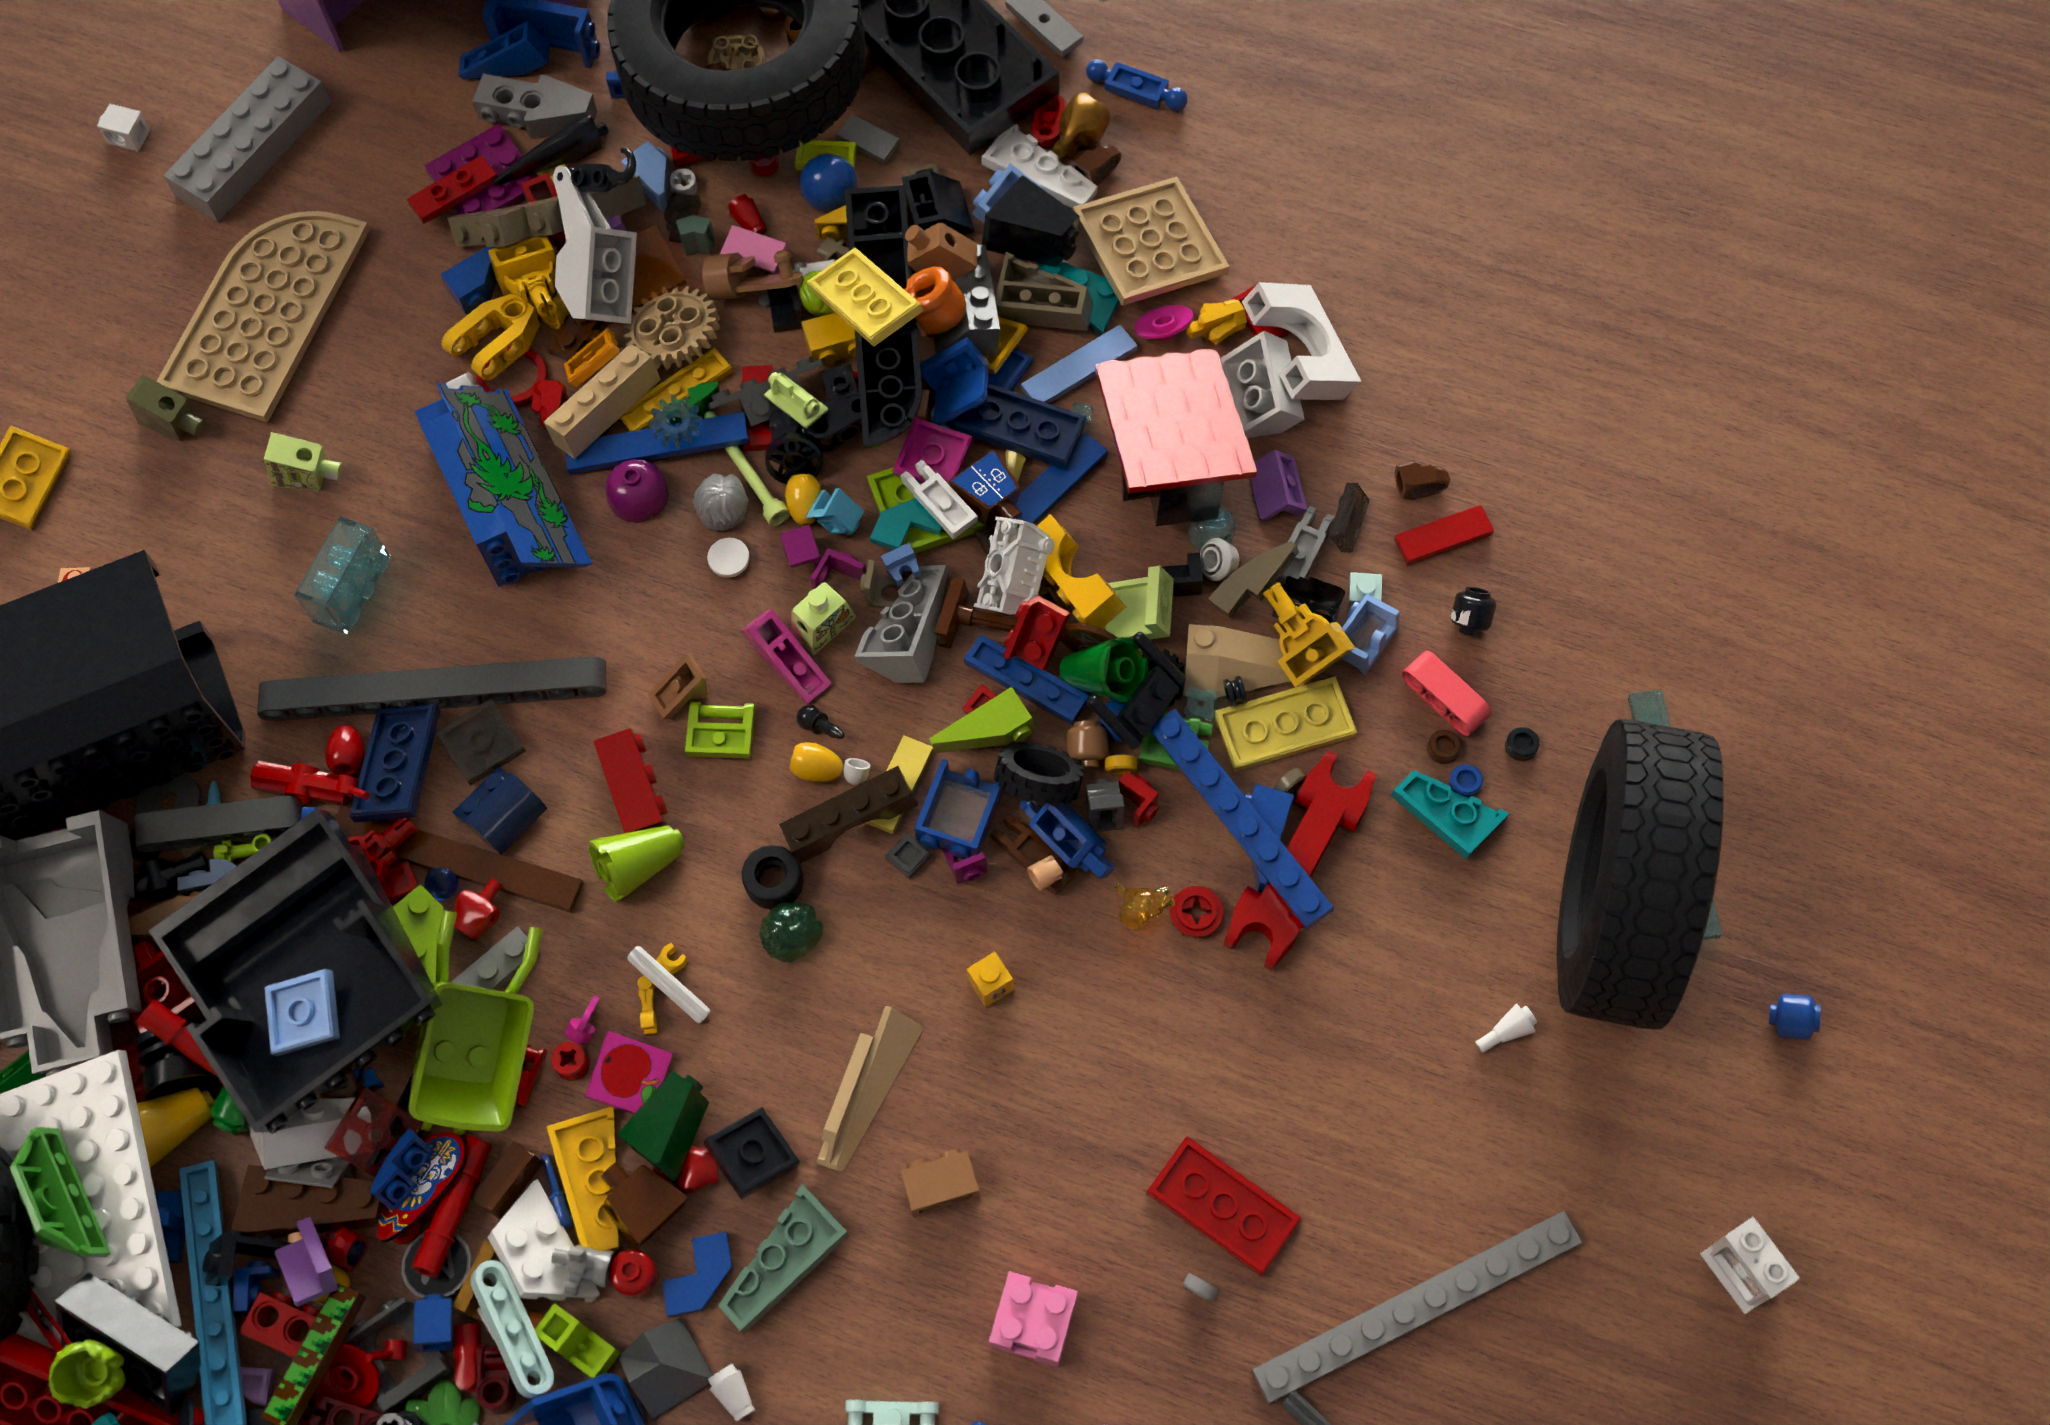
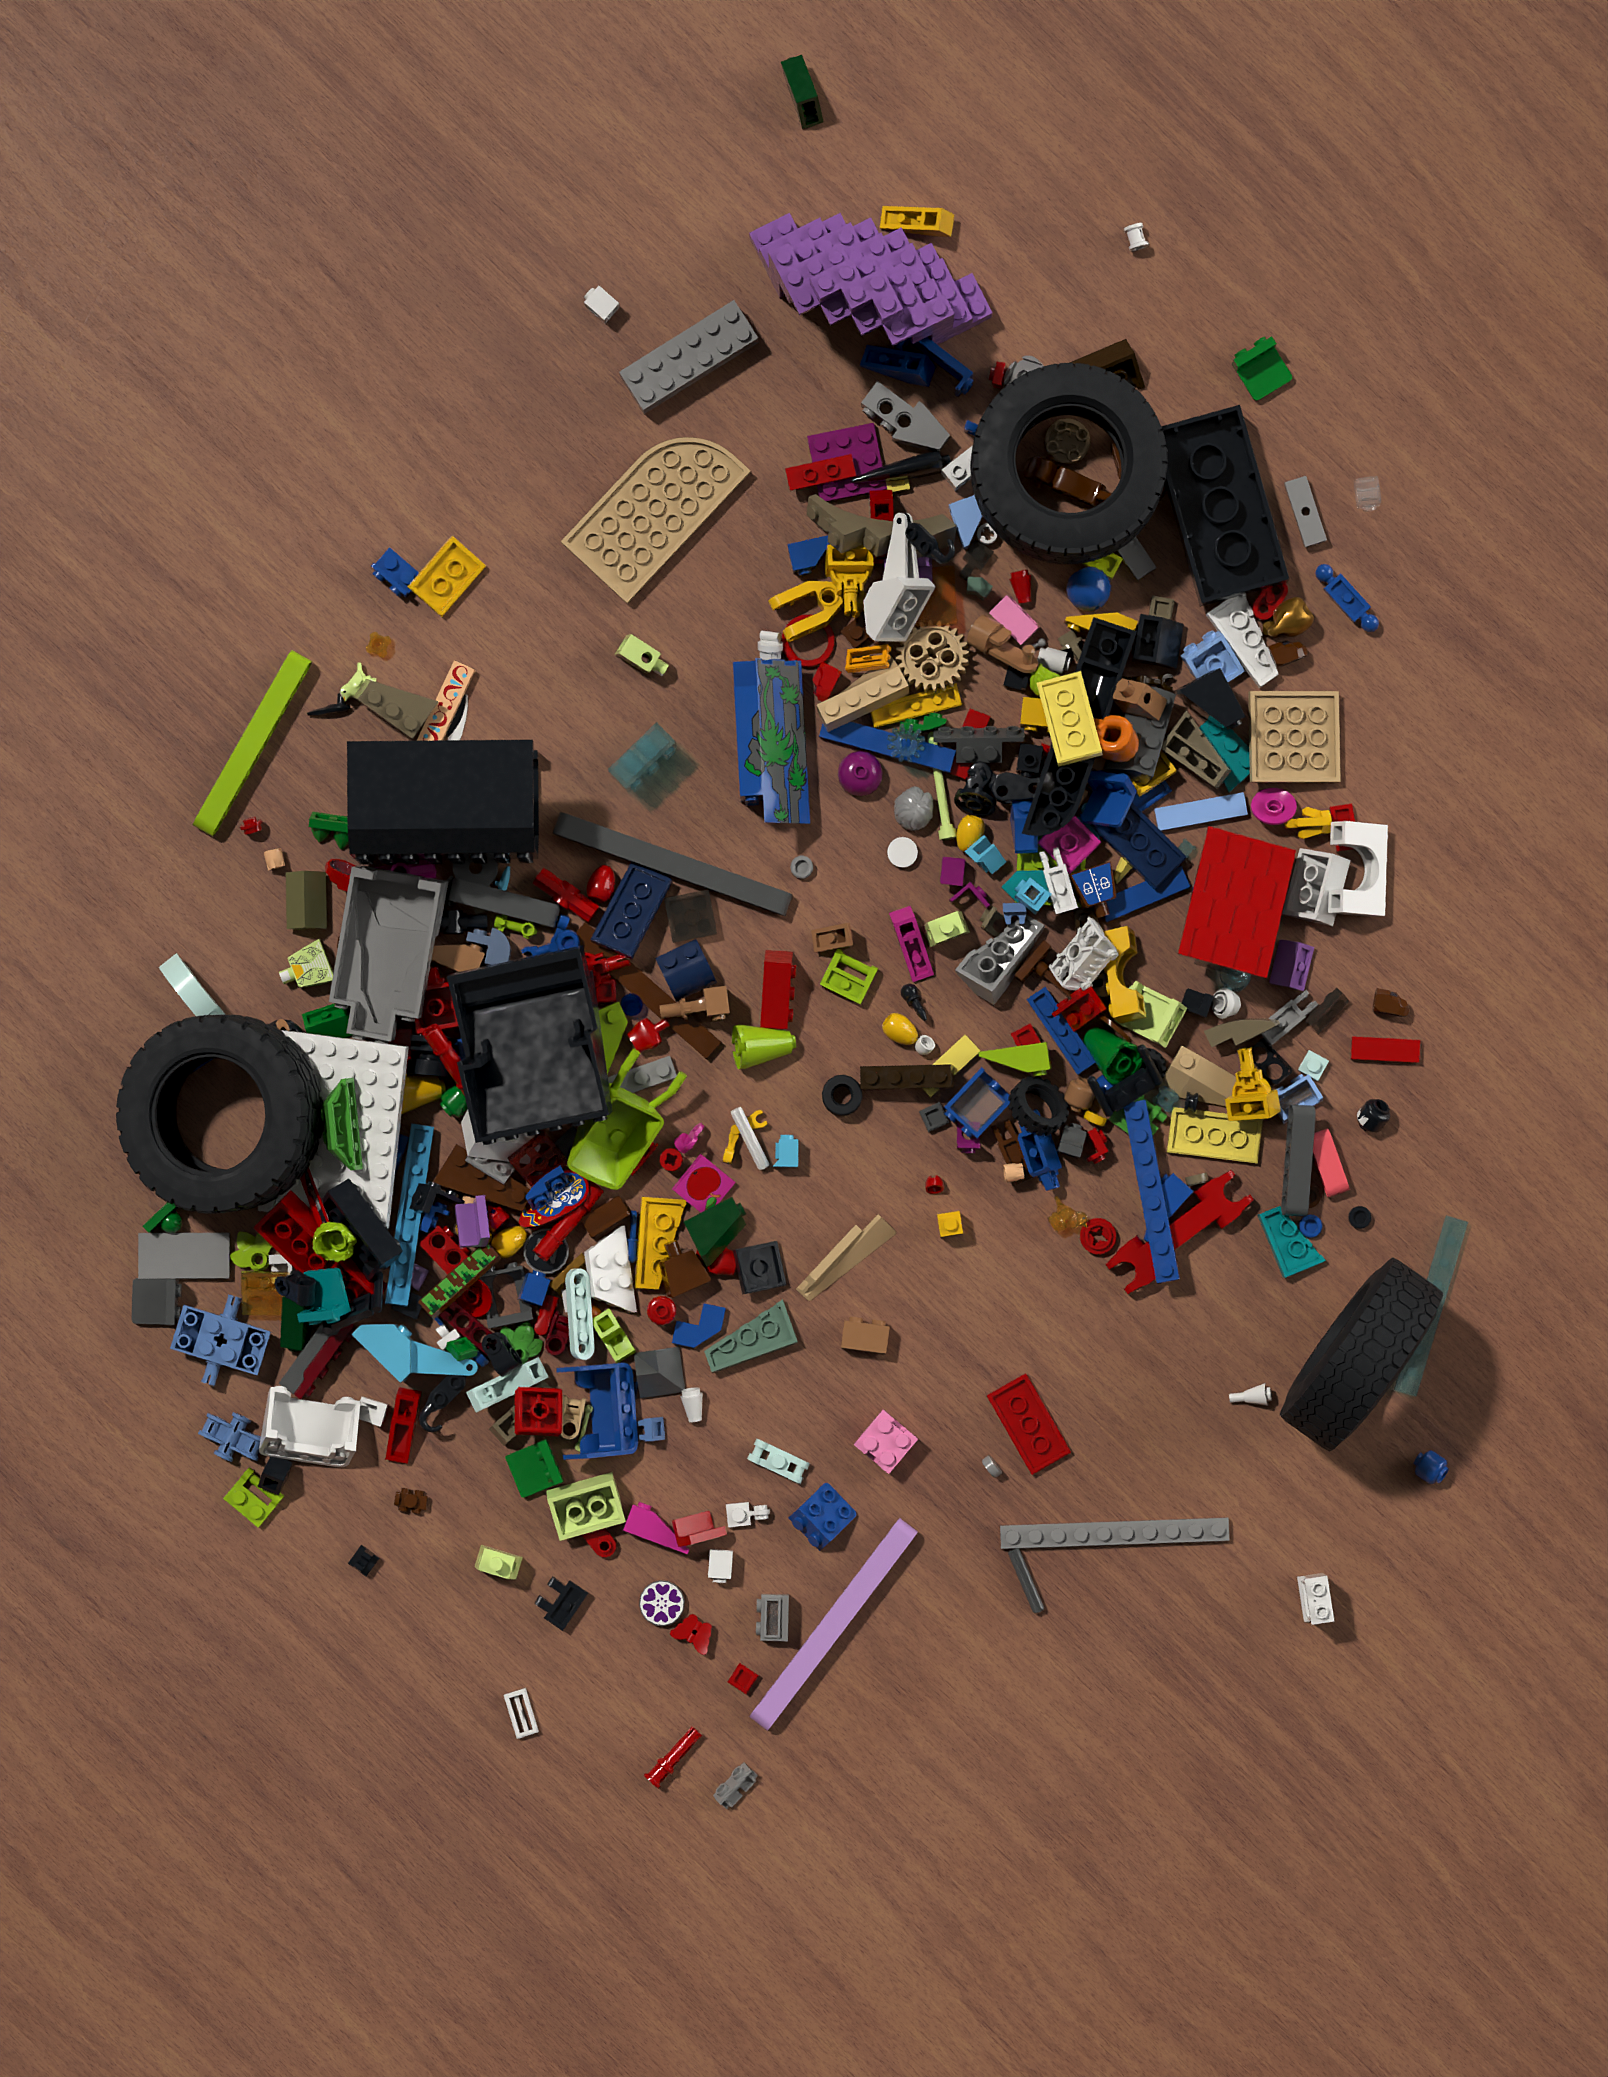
camera: 25 degrees right, 20 degrees up
olive torso [126,374,205,440] -> none
light blue tile [265,969,340,1056] -> none
red hand [335,775,370,800] -> none
red hand [365,1339,407,1362] -> none
light grey piece [551,1245,614,1296] -> none
clear green hair [758,902,823,963] -> none
yellowish green hinge [764,372,829,429] -> none
none -> yellow animal [491,1226,527,1258]
none -> medium nougat brick [659,986,730,1022]
none -> medium azure window [772,1135,798,1167]
none -> light grey tile [790,856,813,879]
none -> red hinge [925,1175,944,1194]
none -> white brick [941,445,973,491]
none -> blue slope [1010,801,1038,854]
none -> medium azure window [1014,878,1052,914]
none -> dark grey beam [1281,1105,1316,1216]

